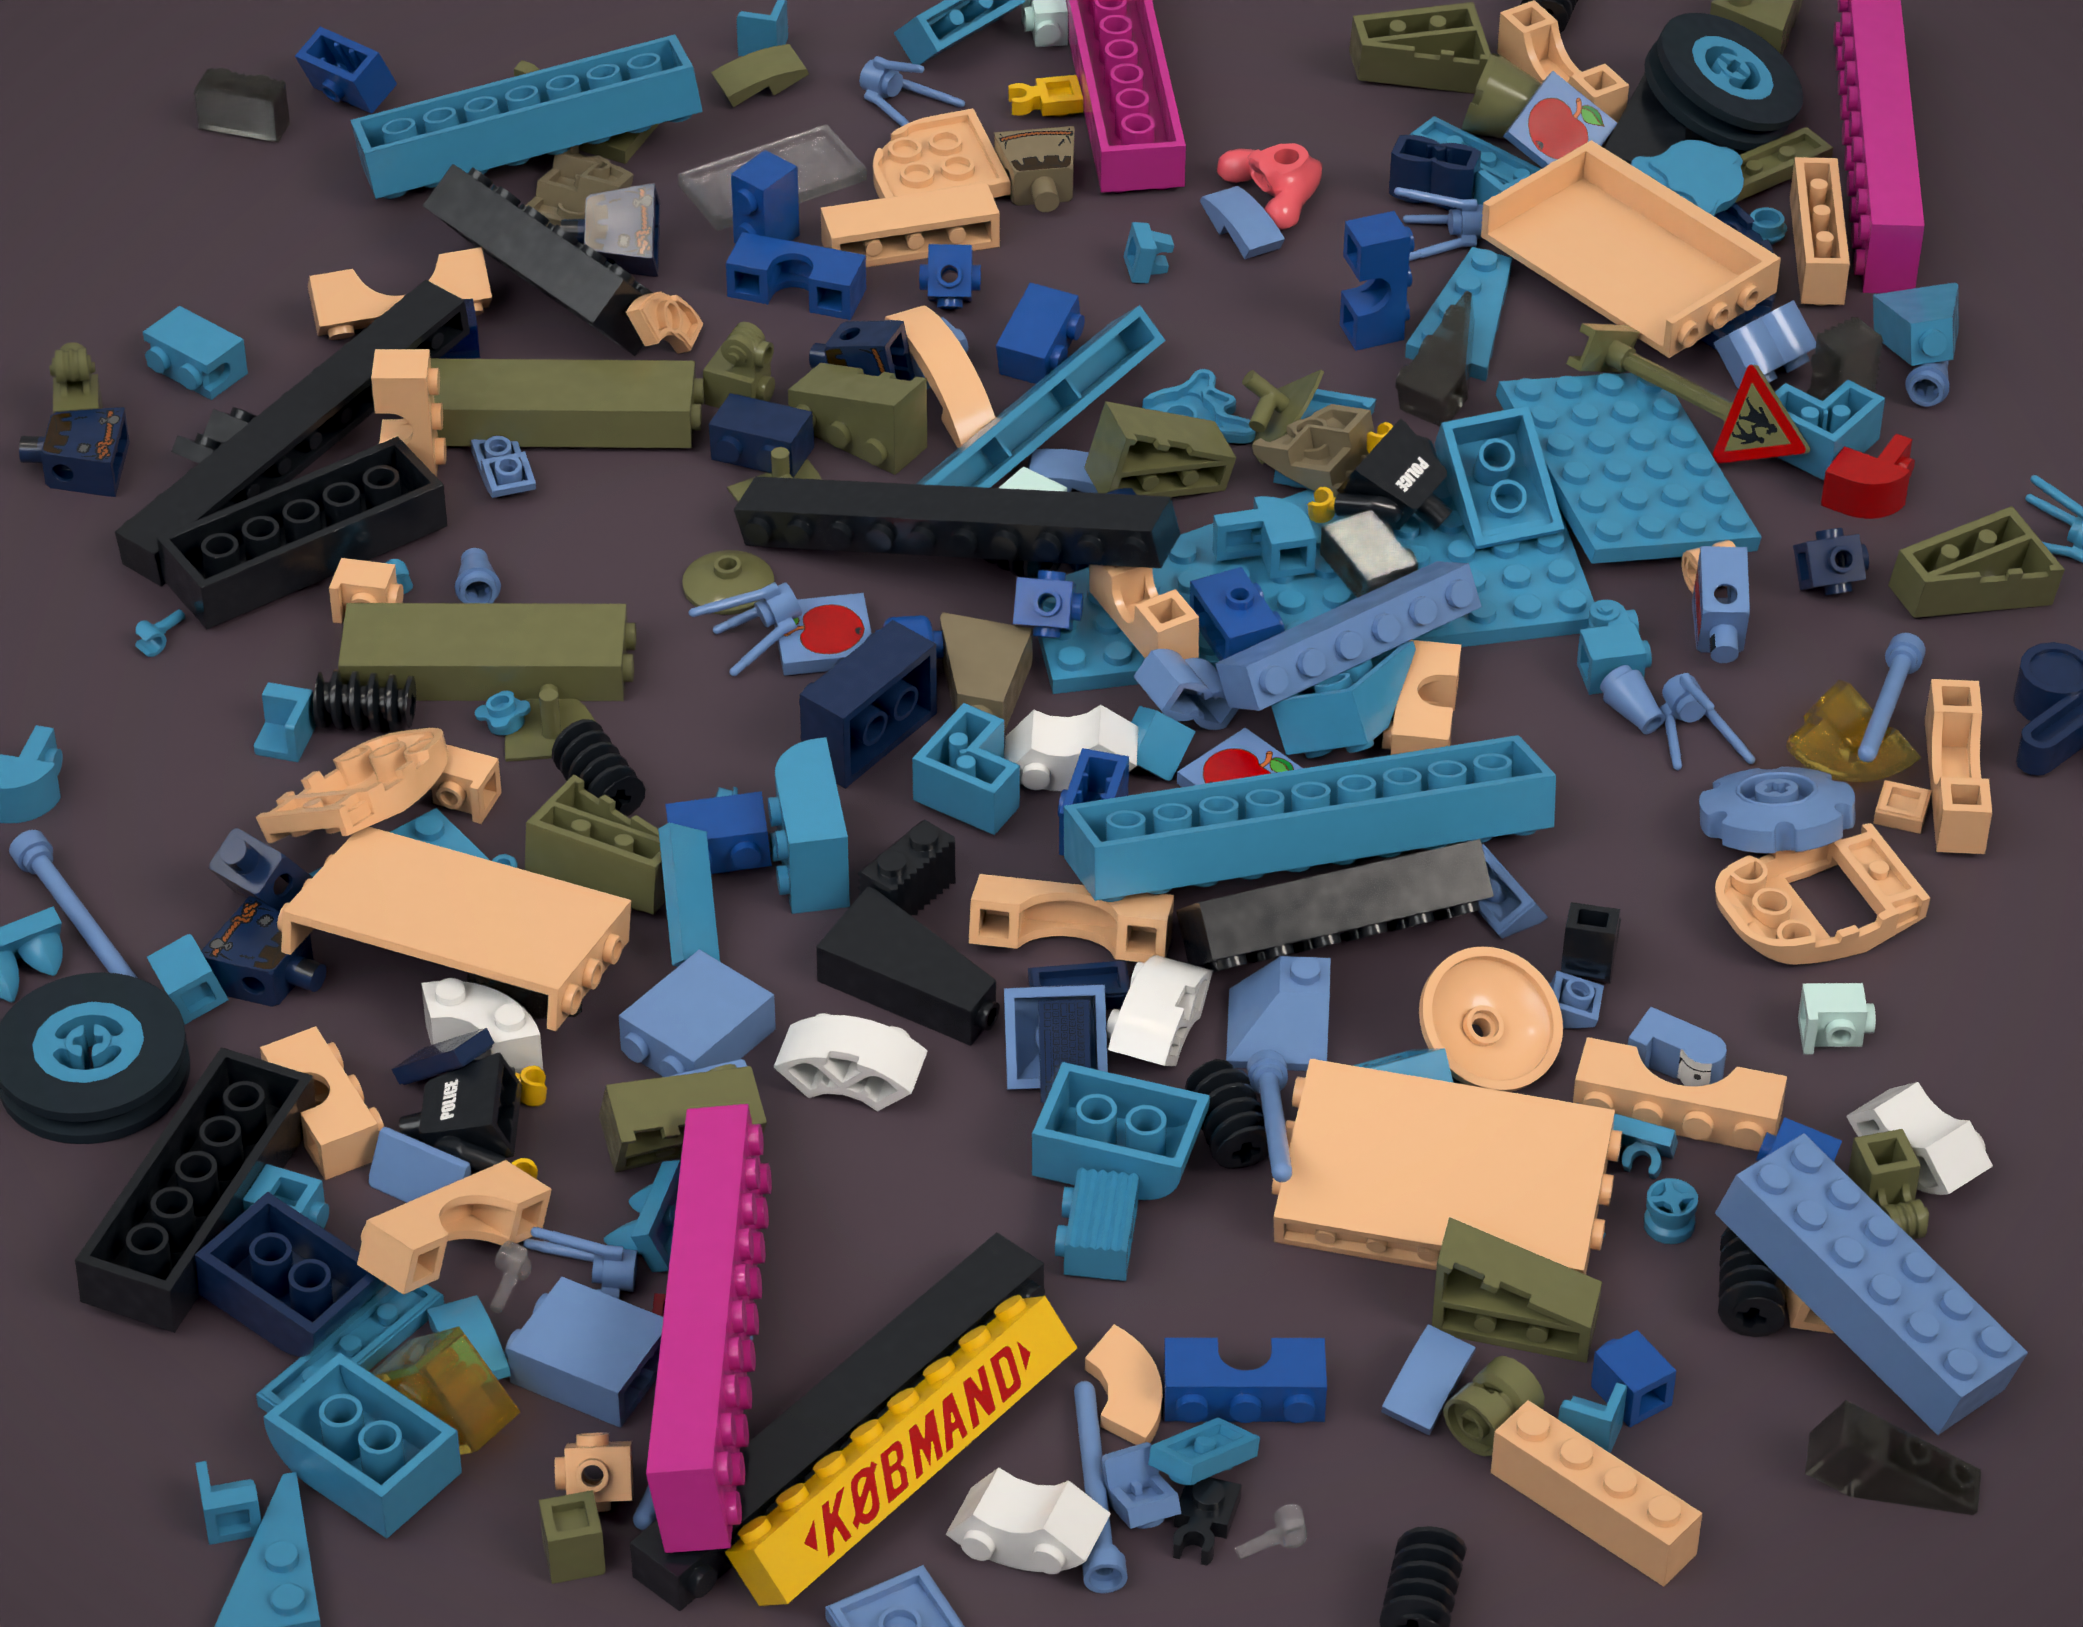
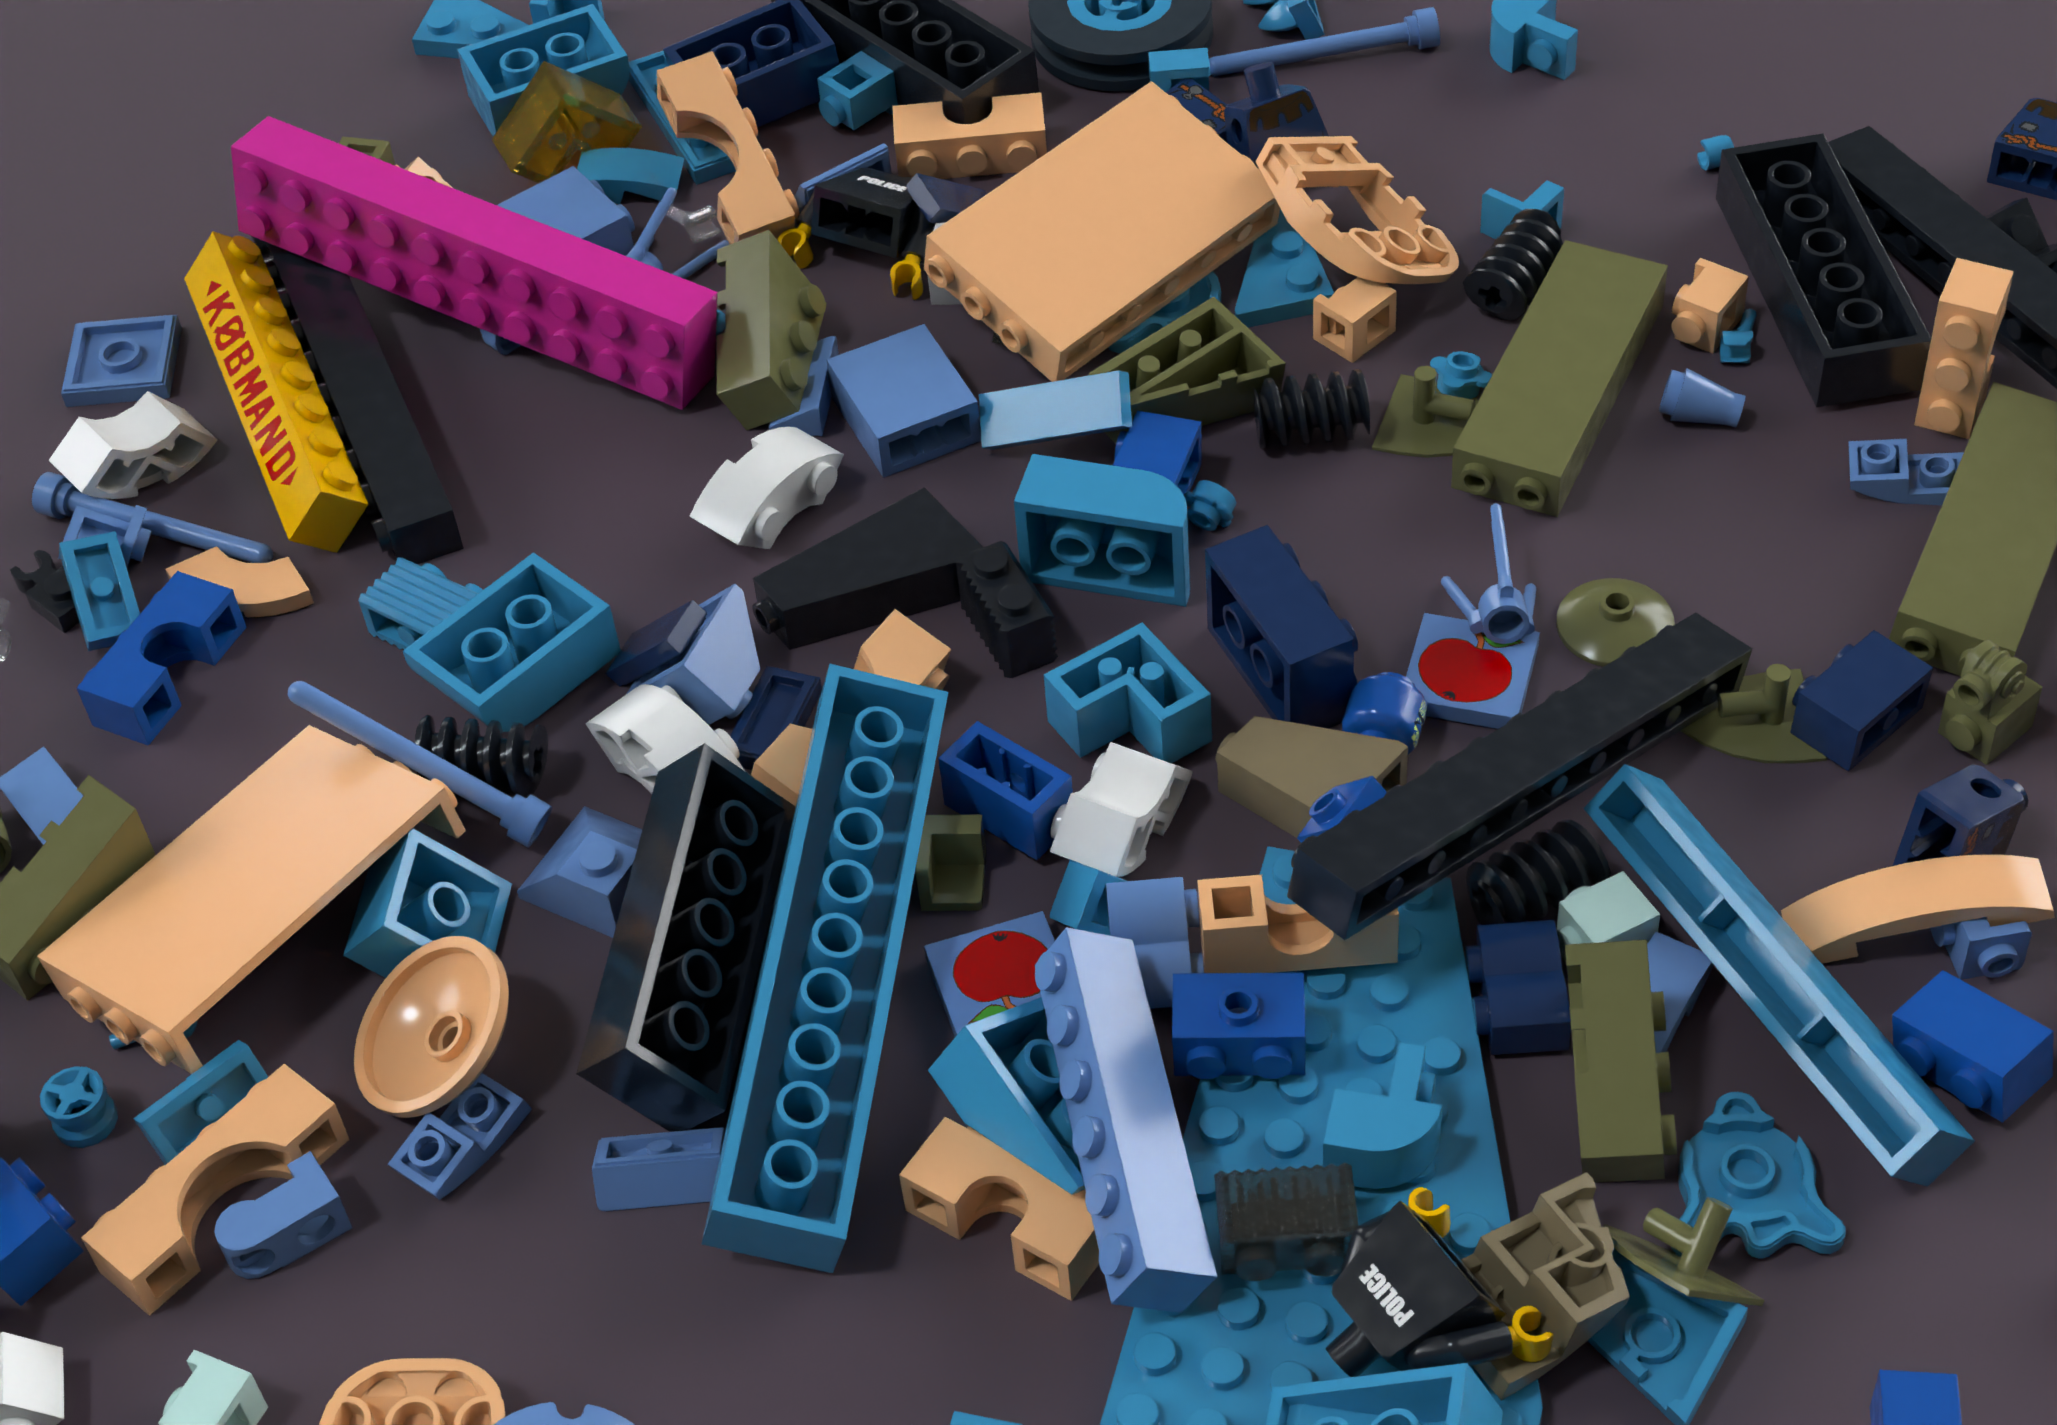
camera: 120 degrees right, 5 degrees up
olive wedge [788,363,927,475] -> none
black brick [1561,902,1621,984] -> none

